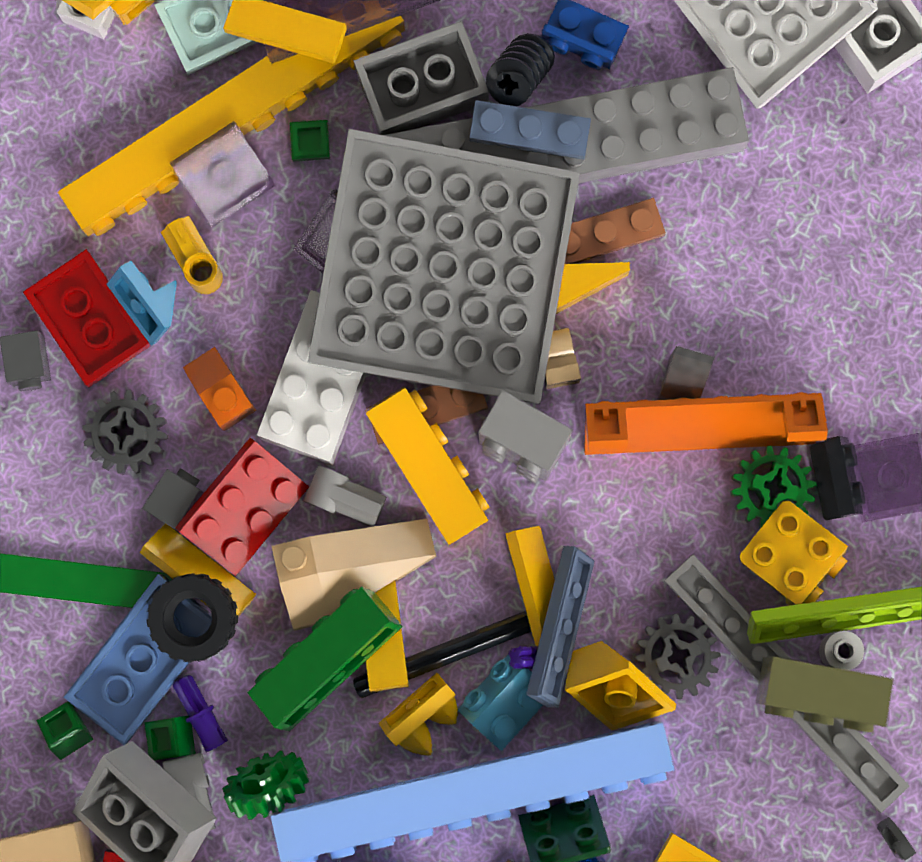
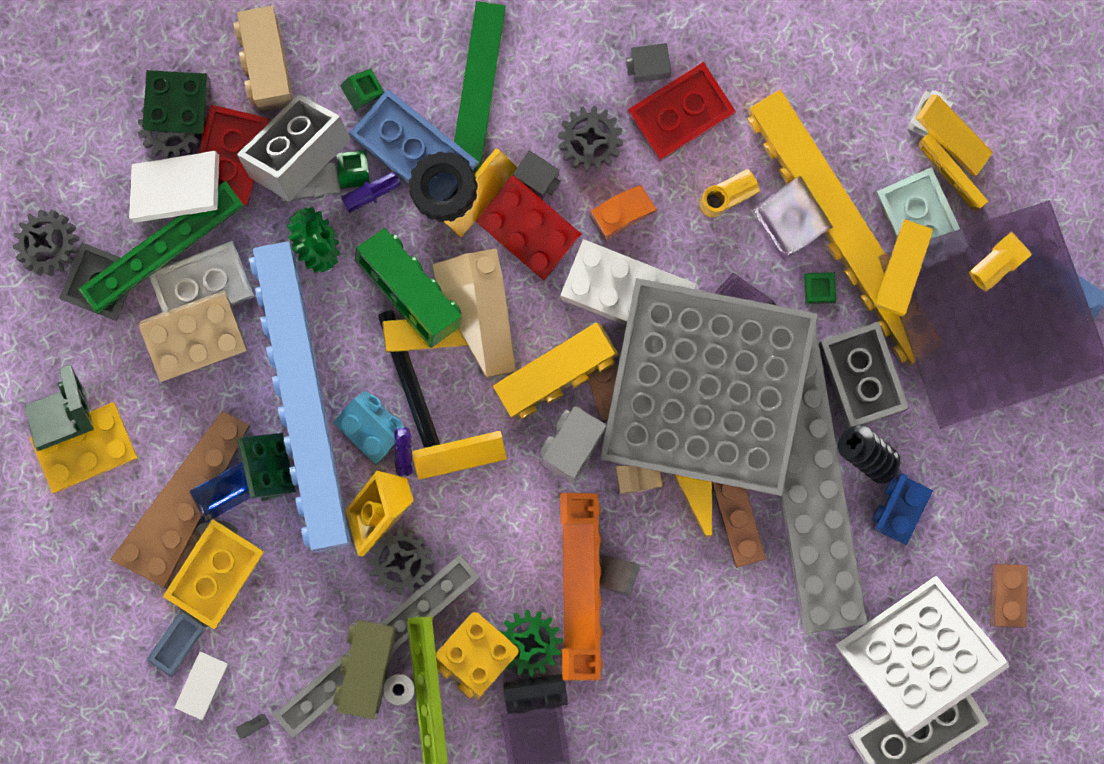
camera: 85 degrees right, 0 degrees up
dark azure slope [106,261,177,346] -> none
light grey piece [303,466,387,527] -> none
yellow tile [378,673,458,756] -> none
sand blue plate [469,100,591,160] -> none
sand blue tile [526,546,595,708] -> none

